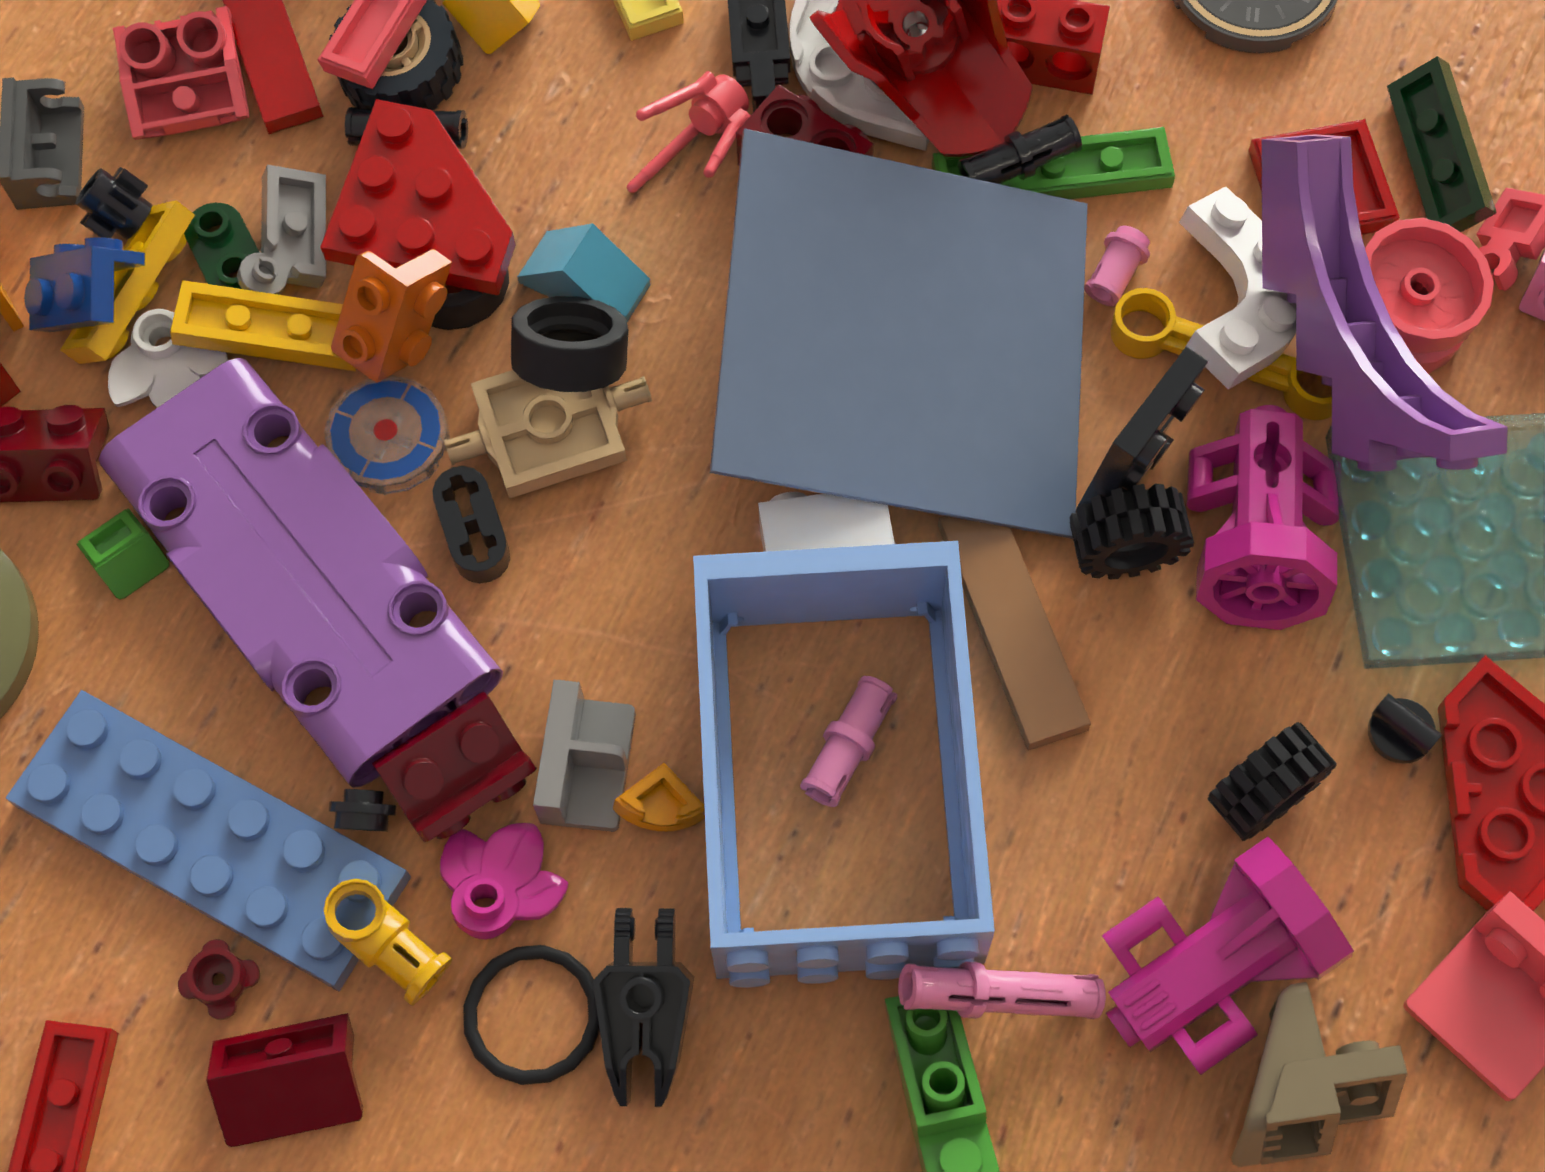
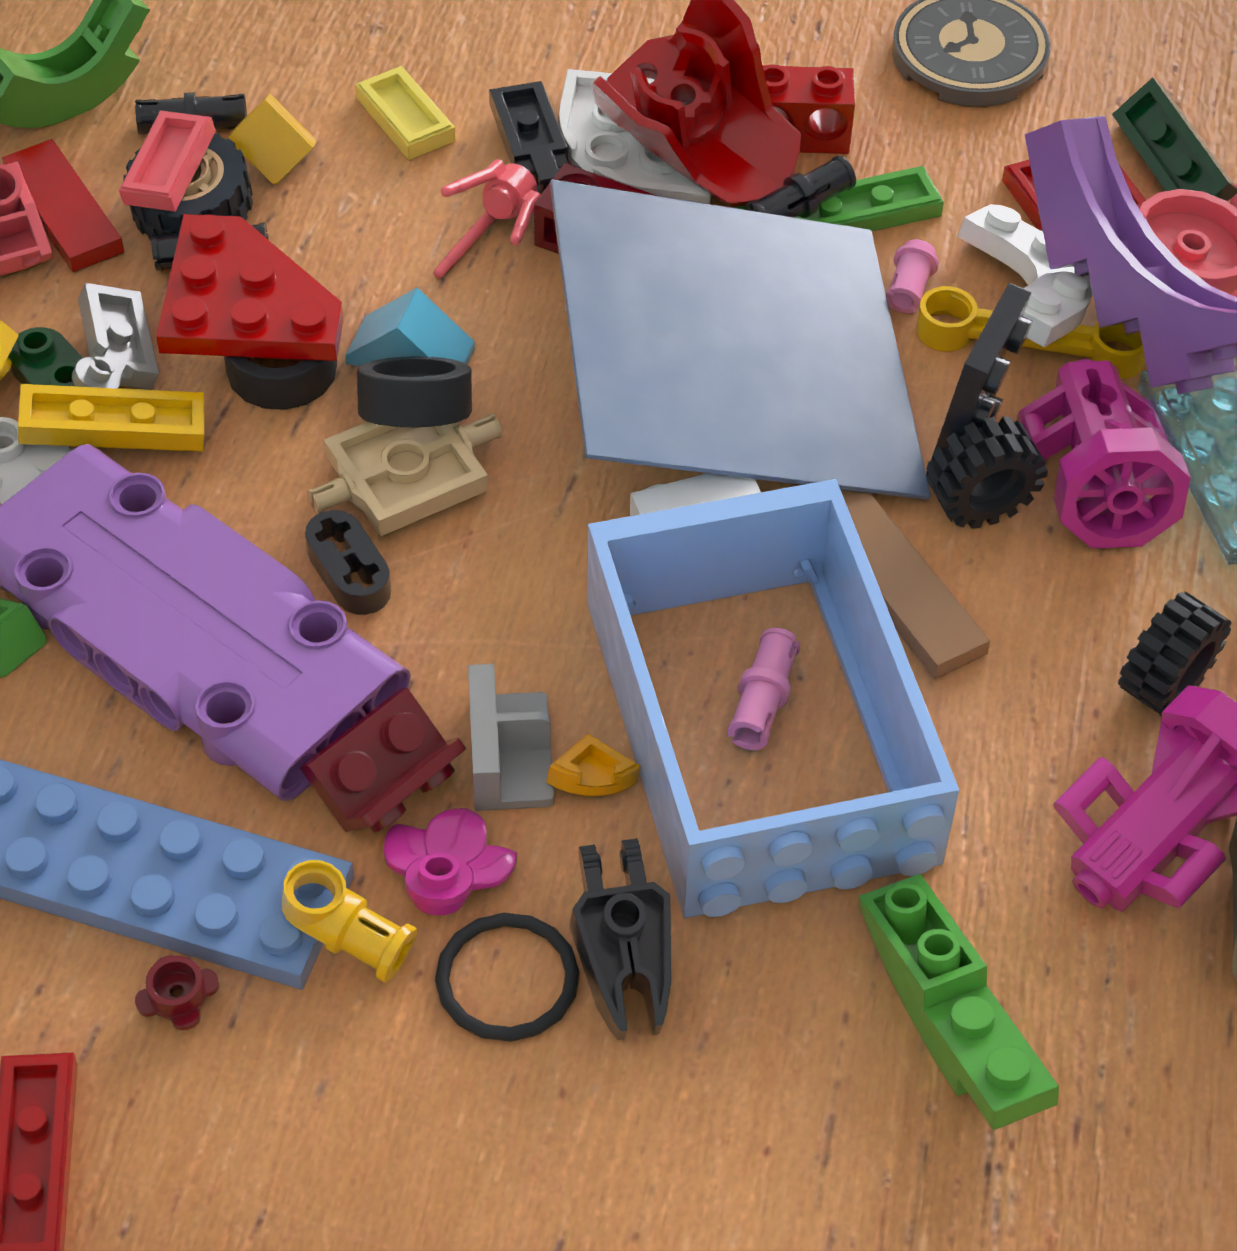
camera: 15 degrees left, 15 degrees down
dark red panel [206,1013,363,1147] -> none
tile [324,375,450,495] -> none
black plate [329,789,396,832] -> none
orange bracket [331,249,452,383] -> none
bright pink pin [898,962,1106,1019] -> none

